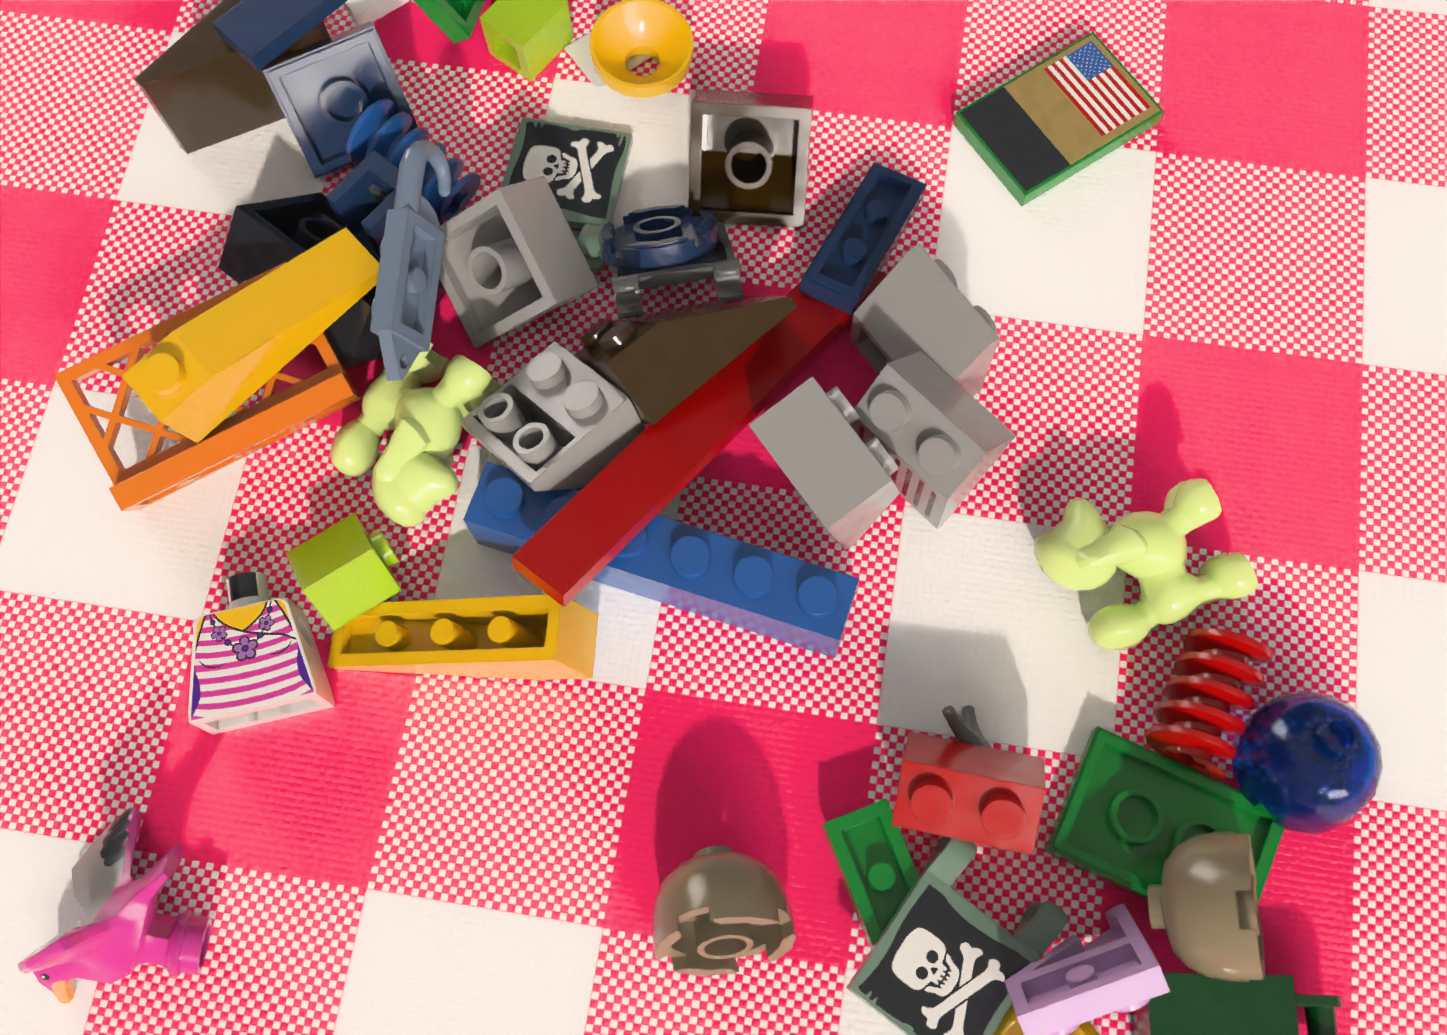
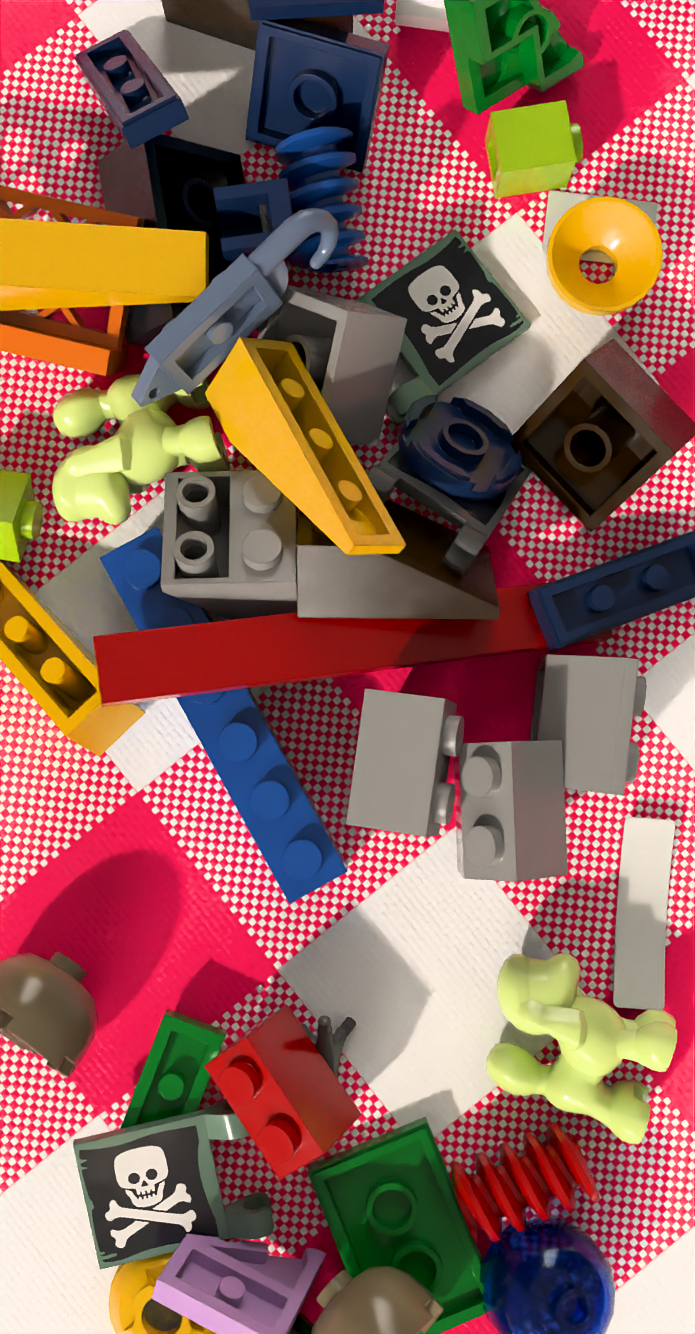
camera: 40 degrees right, 15 degrees up
none -> dark blue tile [74,29,189,149]
none -> yellow slope [205,337,406,555]
none -> white sticker [613,817,676,1010]

